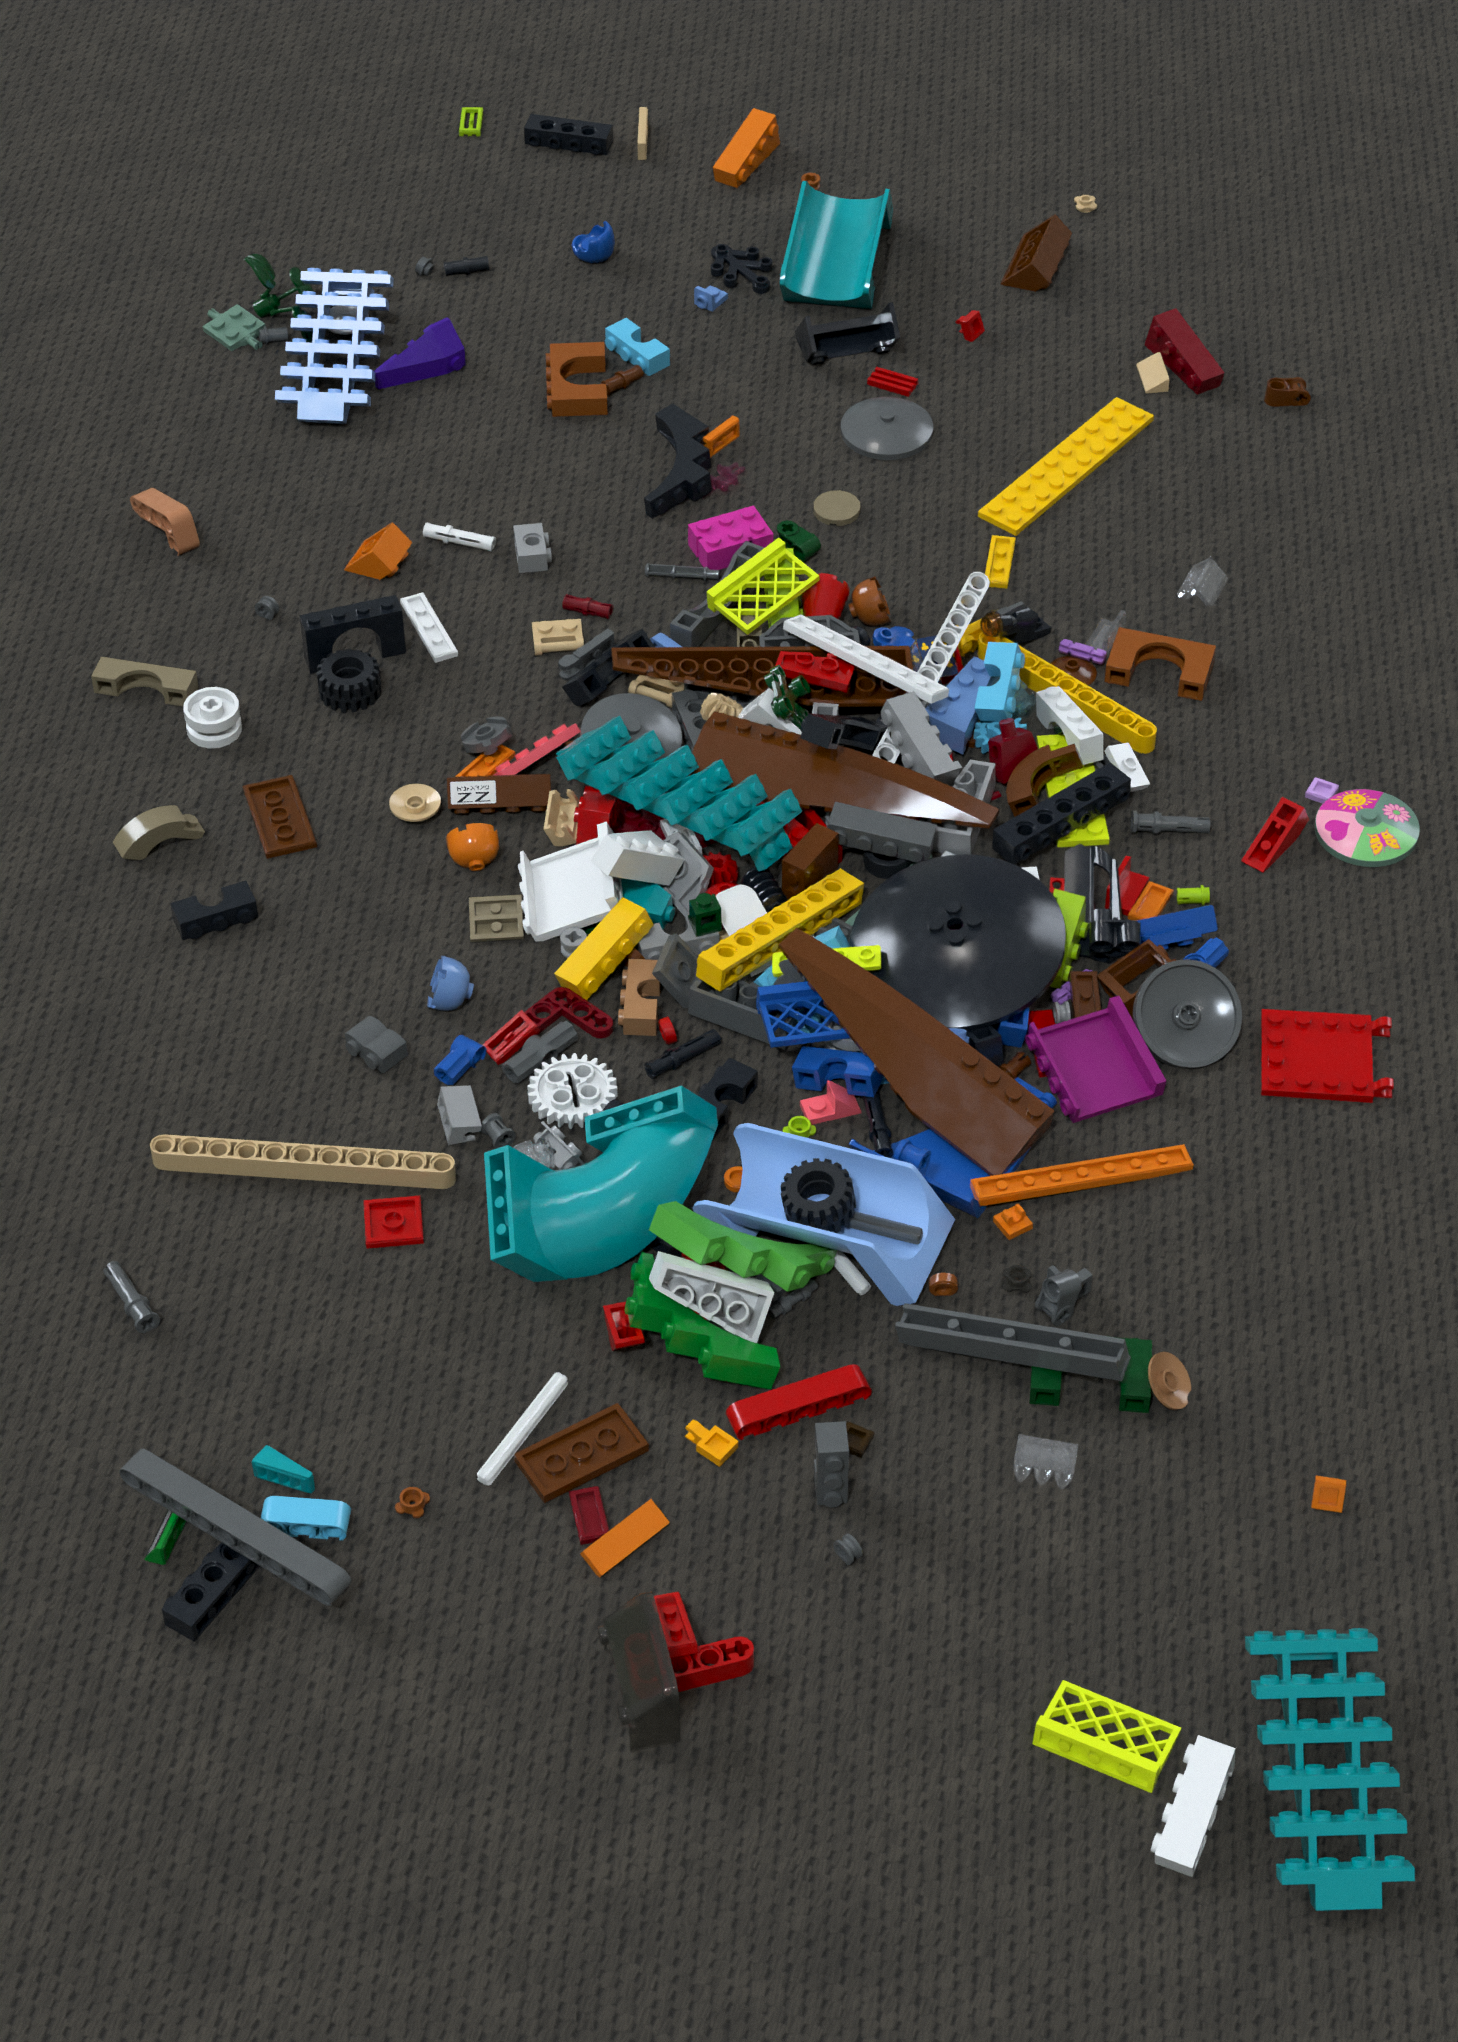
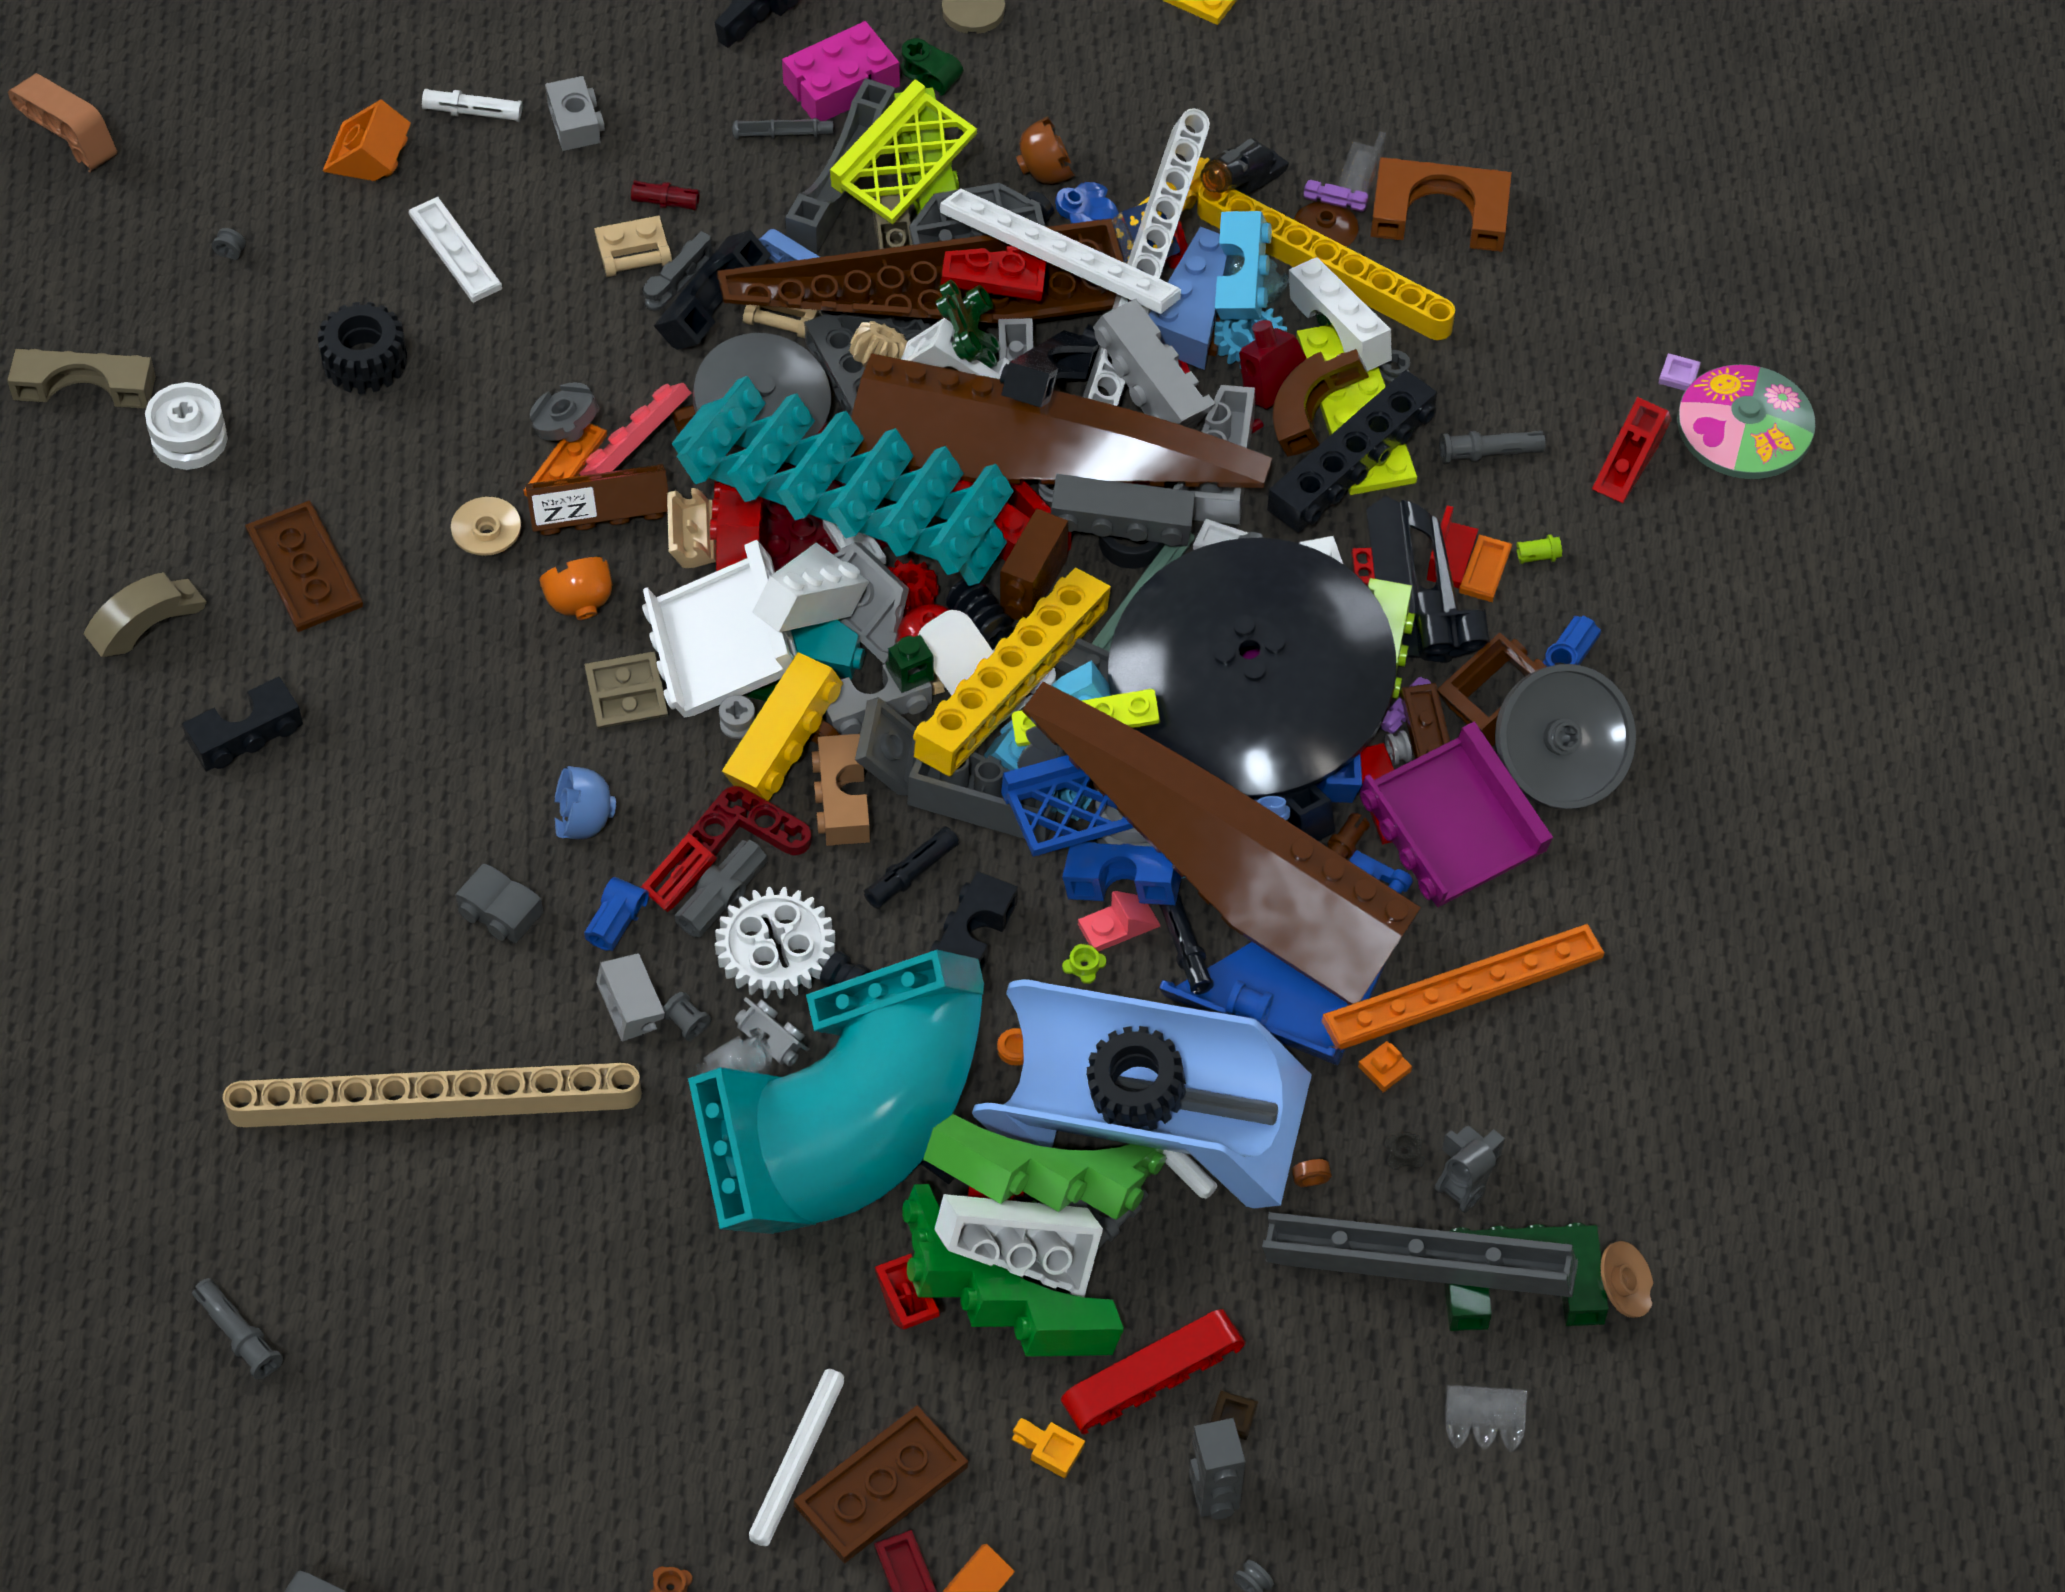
camera: 10 degrees left, 10 degrees up
teal slope [252,1445,315,1493] -> none
black arch [299,595,406,674] -> none
red tile [364,1195,424,1249] -> none
red tile [658,1016,677,1045] -> none
red cone [801,573,850,619] -> none
yellow tile [985,535,1016,589] -> none
white plate [1104,743,1150,792] -> none
blue bracket [1136,905,1218,949] -> none
clear panel [1177,557,1228,607] -> none
red plate [1261,1009,1394,1103] -> none
orange tile [1311,1476,1346,1513] -> none

